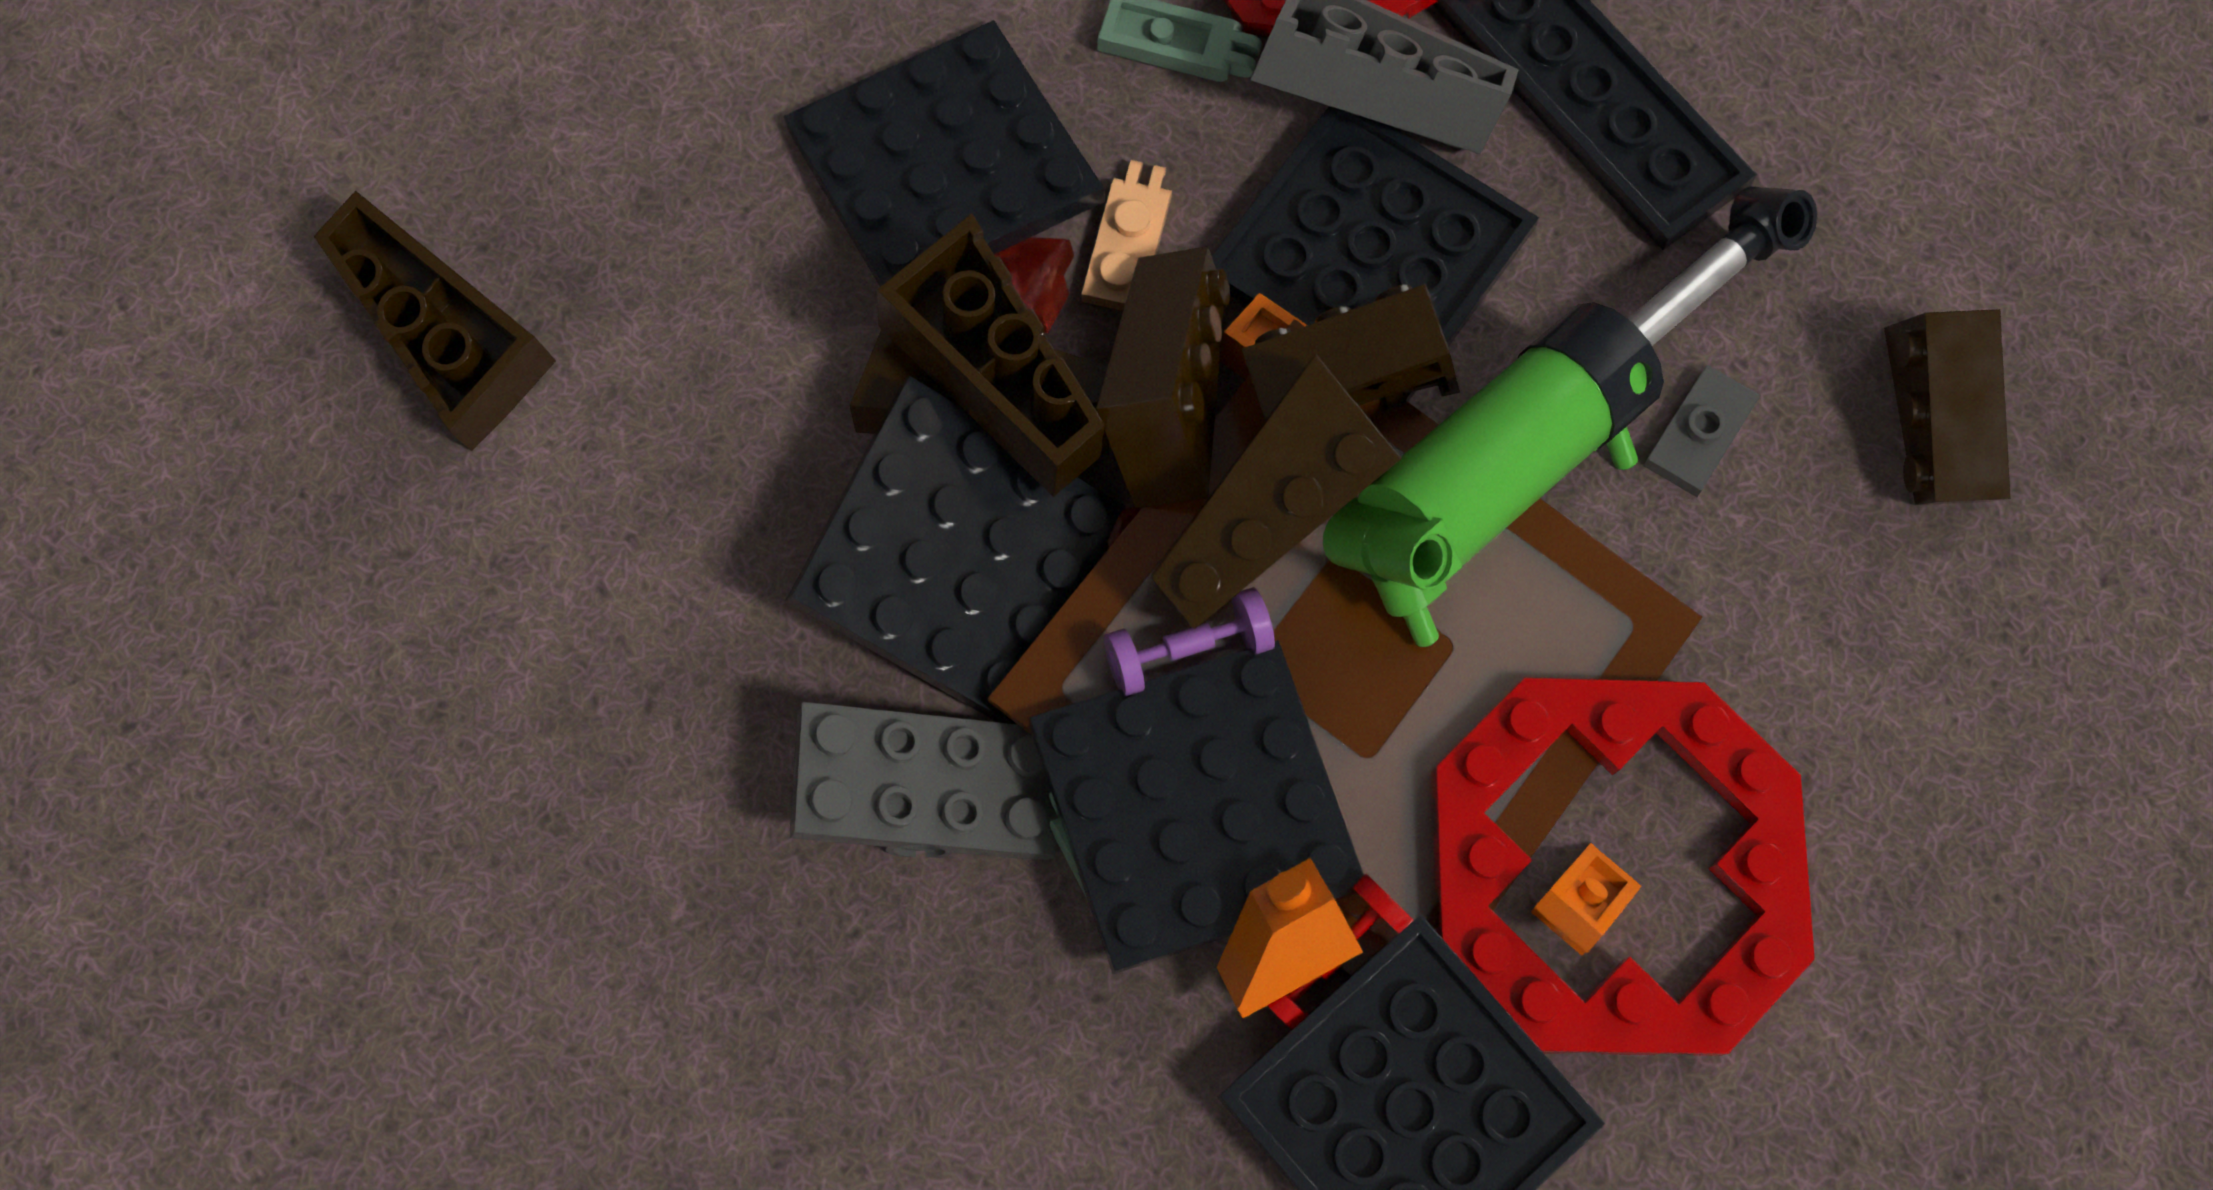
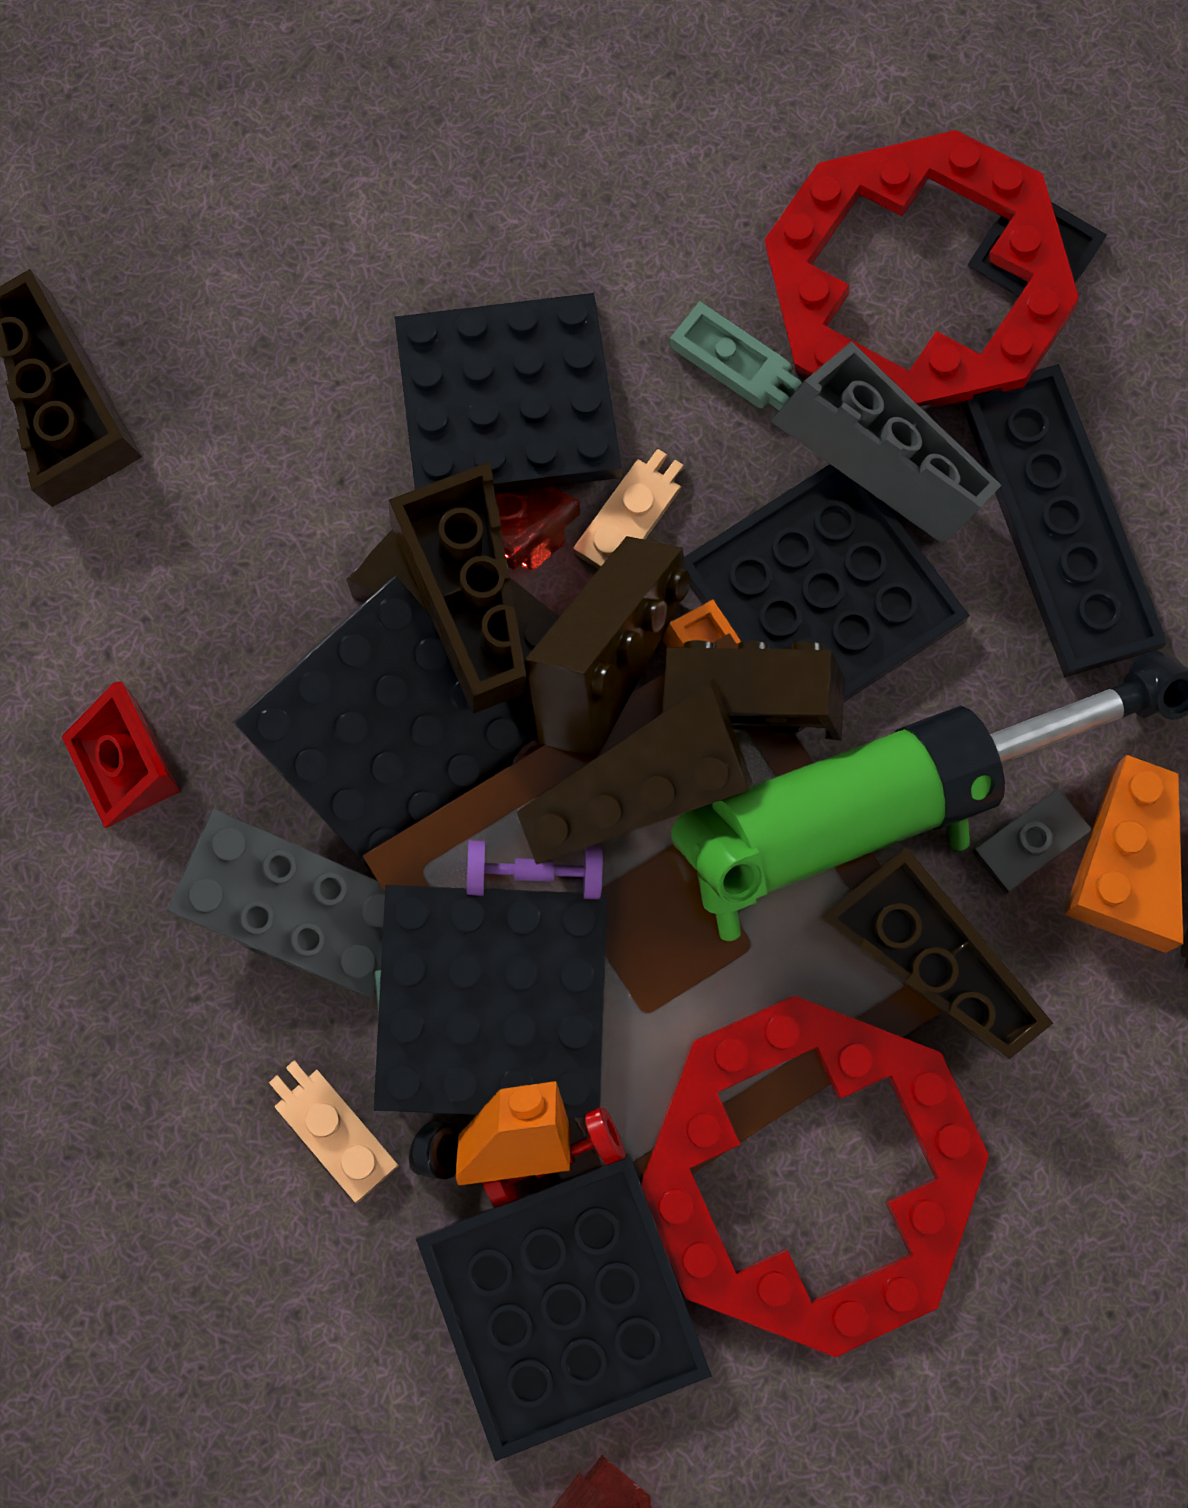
camera: 20 degrees right, 5 degrees up
orange slope [1531,843,1642,956] -> none
none -> red slope [61,681,181,828]
none -> light nougat hinge [269,1060,399,1203]
none -> black tile [409,1121,462,1180]
none -> dark brown wedge [816,847,1053,1059]
none -> orange wedge [1064,755,1183,953]

